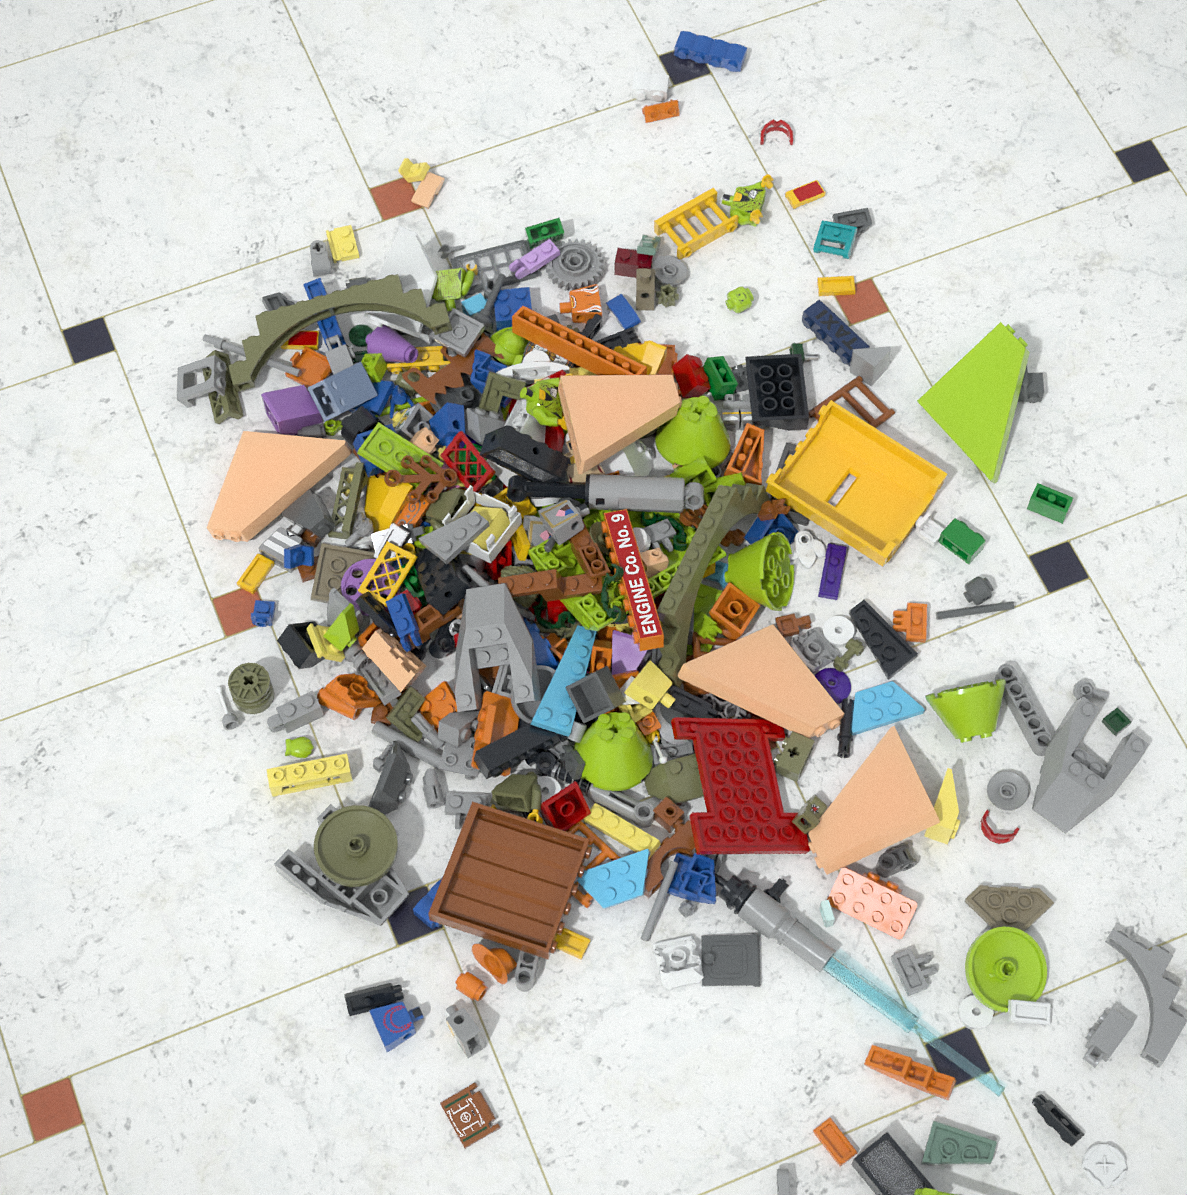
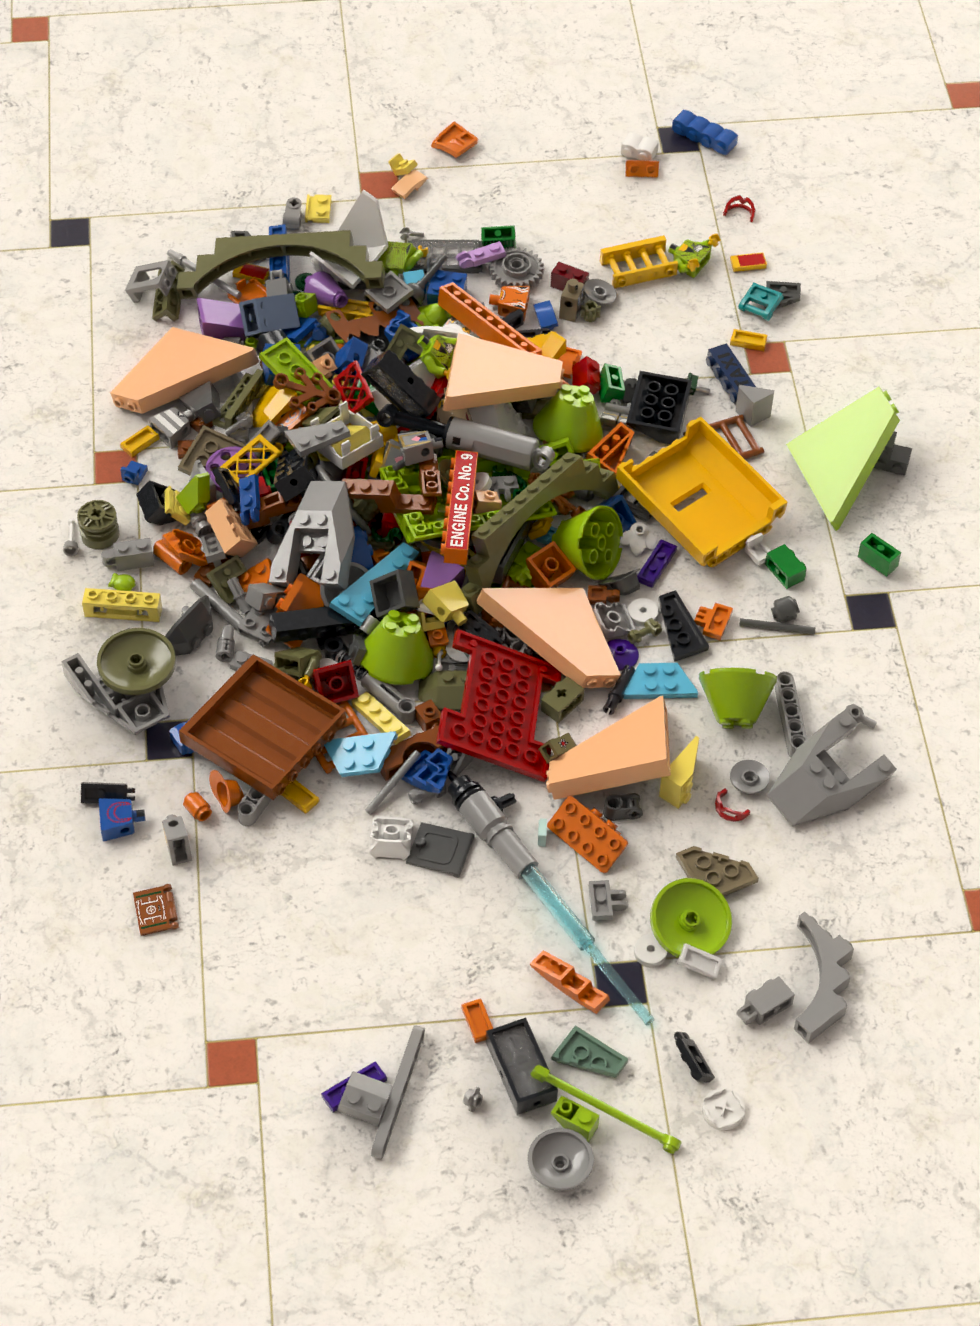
camera: 15 degrees right, 10 degrees down
blue bracket [284,544,314,569] -> none
dark green piece [601,564,626,624] -> none
sand green plate [637,235,661,256] -> none
lime head [725,286,754,313] -> none
dark orange plate [757,499,791,521] -> none
dark green plate [1102,707,1132,736] -> none
none -> orange plate [431,121,478,158]
none -> dark grey piece [598,568,640,595]

